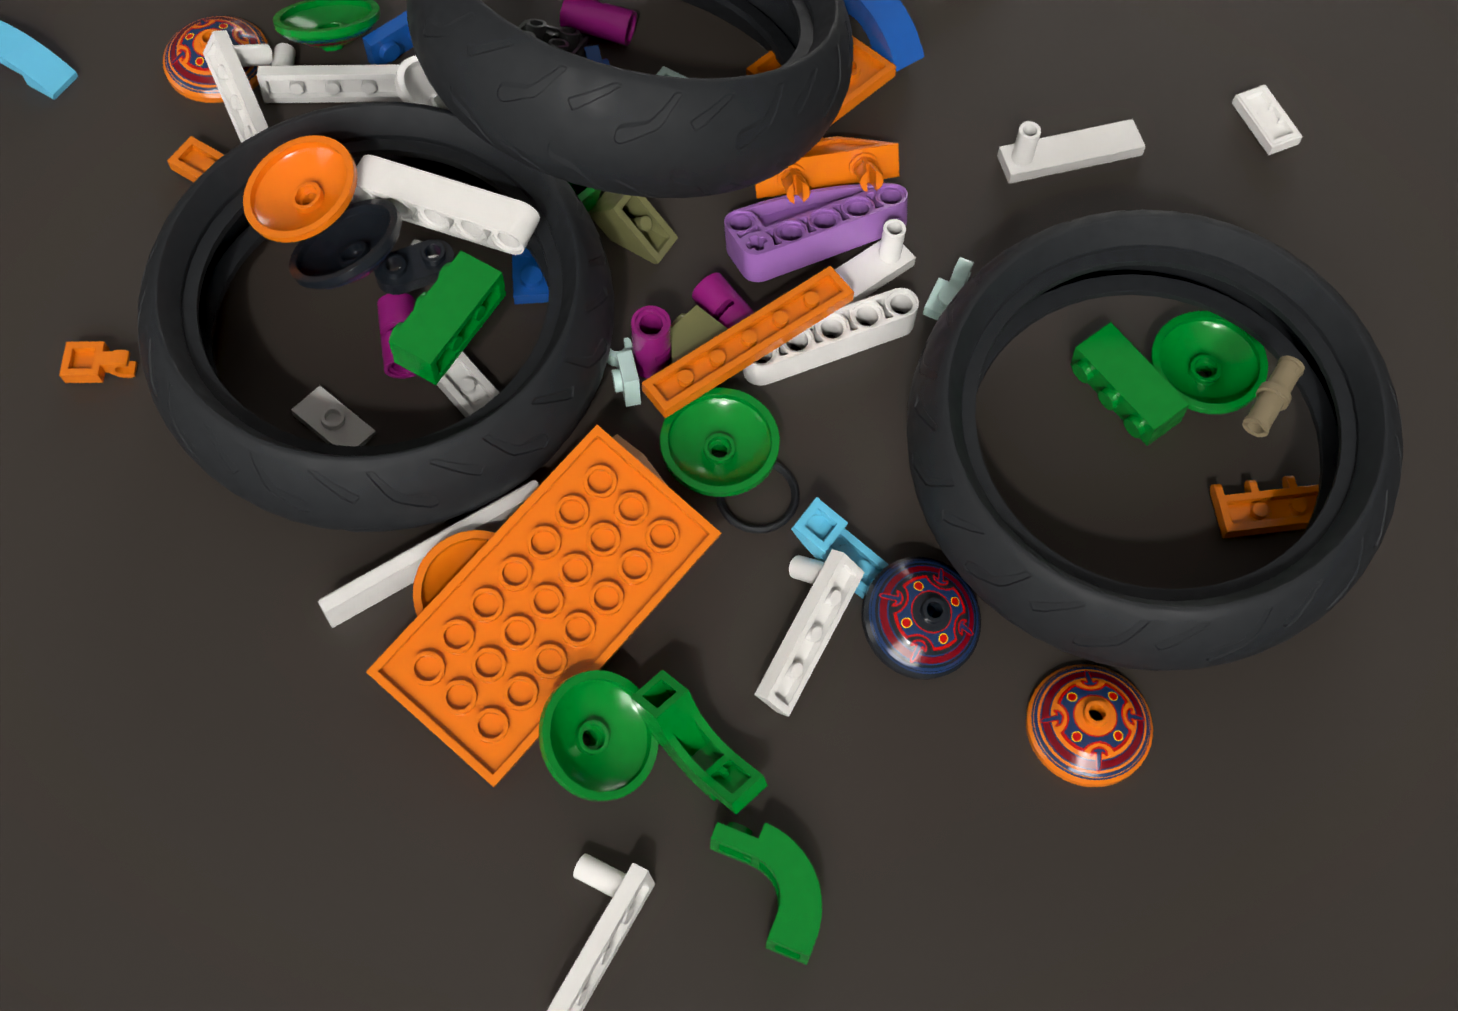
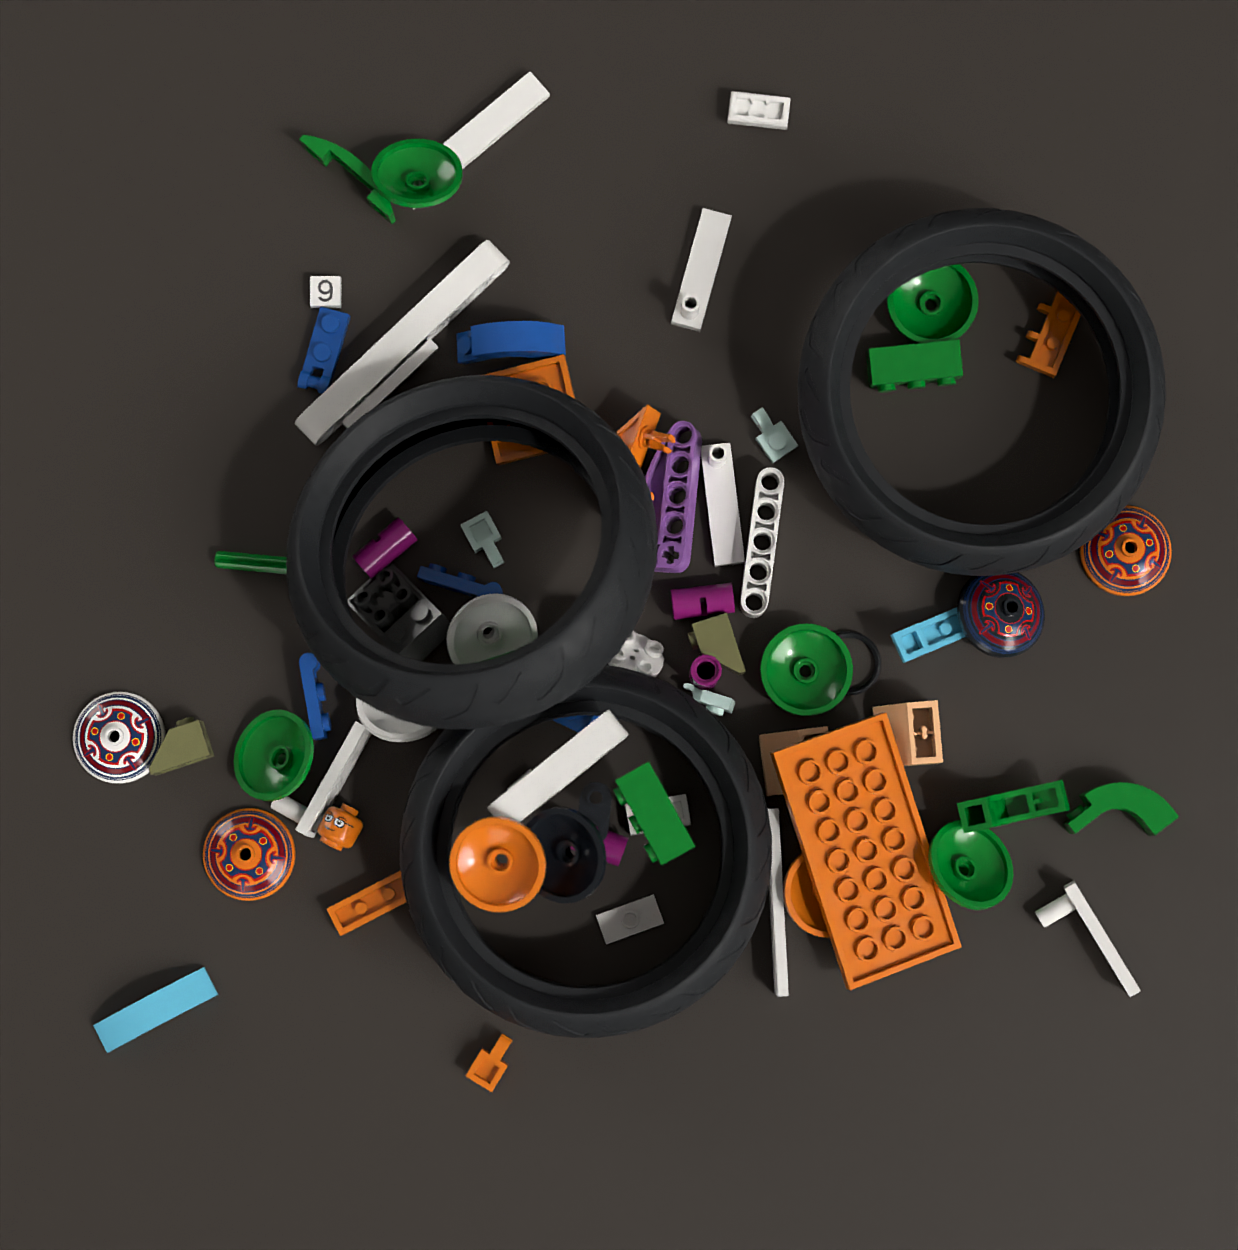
camera: 55 degrees left, 20 degrees up
white piece [203,30,272,143] -> none
orange plate [642,266,854,418] -> none
white piece [754,549,865,717] -> none
dark tan pin [1242,356,1305,437] -> none
none -> orange head [317,803,363,852]
none -> white plate [608,631,664,677]
none -> light nougat slope [872,700,943,766]

